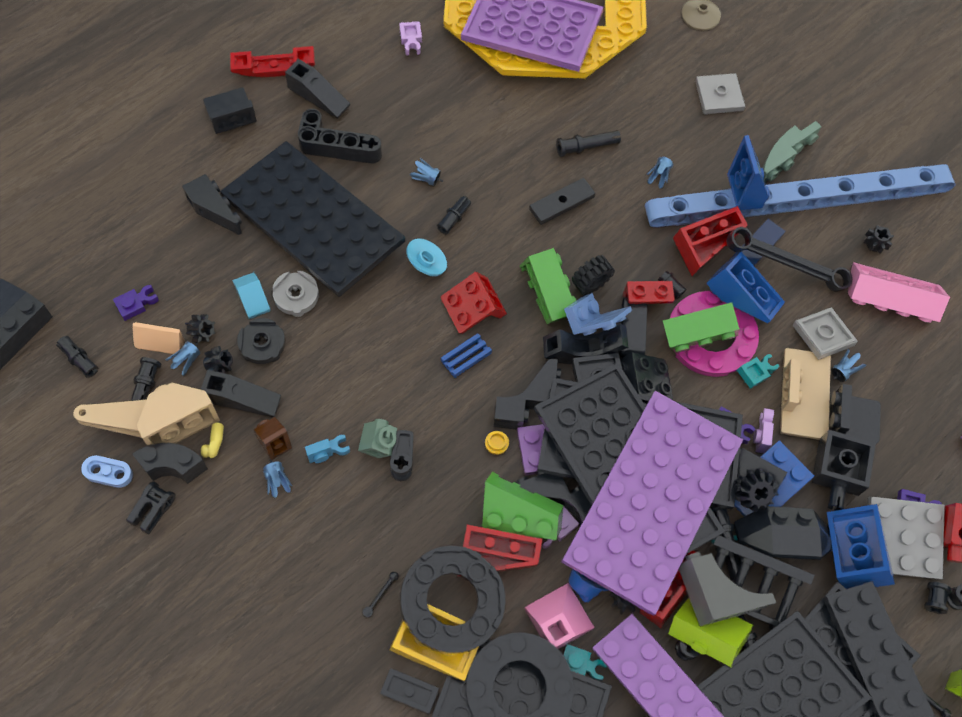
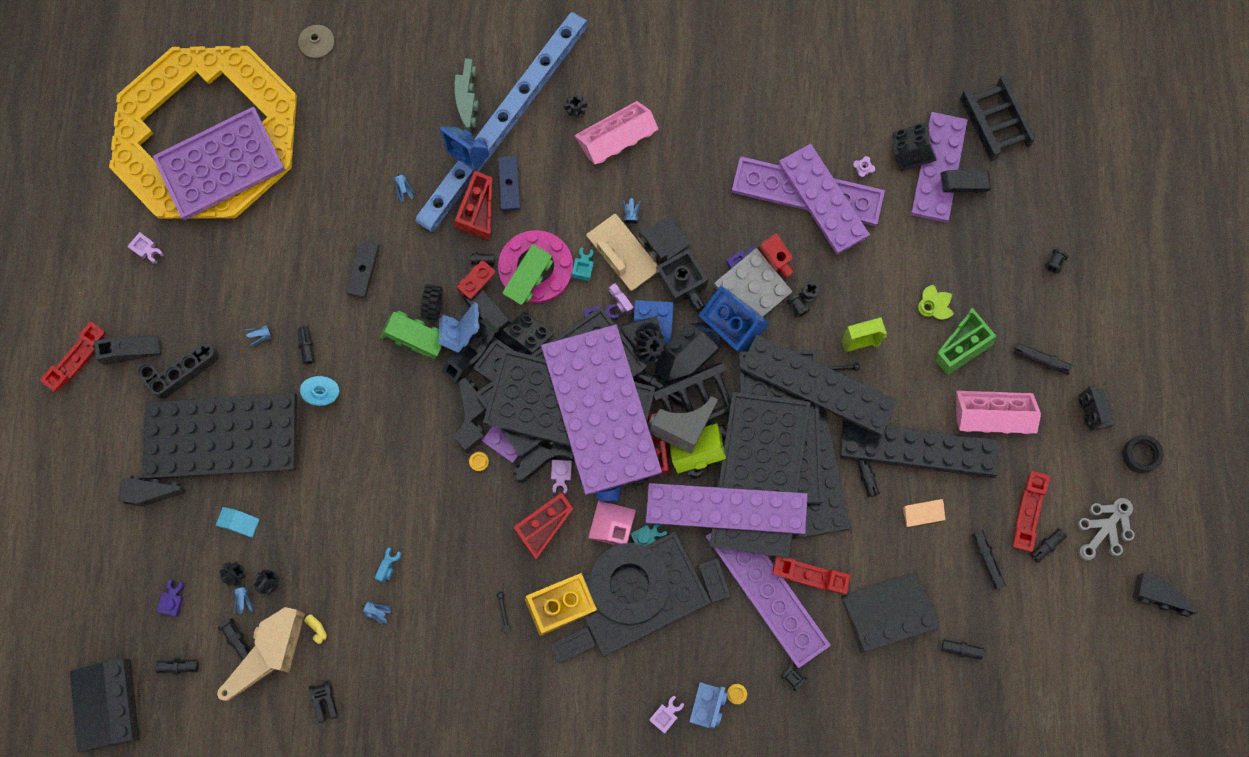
camera: 40 degrees left, 10 degrees up
light blue plate [81,455,133,488] -> none
light nougat slope [132,322,184,355] -> none
black brick [132,443,208,484] -> none
black slope [201,370,281,417] -> none
black bracket [203,87,257,134] -> none
black plate [237,318,286,364] -> none
reddish brown slope [253,417,292,460] -> none
light grey plate [273,271,319,317] -> none
sand green brick [358,419,397,458] -> none
black piece [390,430,414,481] -> none
black plate [400,546,505,654] -> none
red bracket [441,271,507,334] -> none
blue tile [441,333,492,378] -> none
bright green wedge [482,472,564,540] -> none
black pin [556,130,621,157] -> none
light grey plate [695,73,745,114] -> none
blue slope [707,252,785,323] -> none
black piece [726,227,852,292] -> none
light grey plate [793,307,858,360] -> none

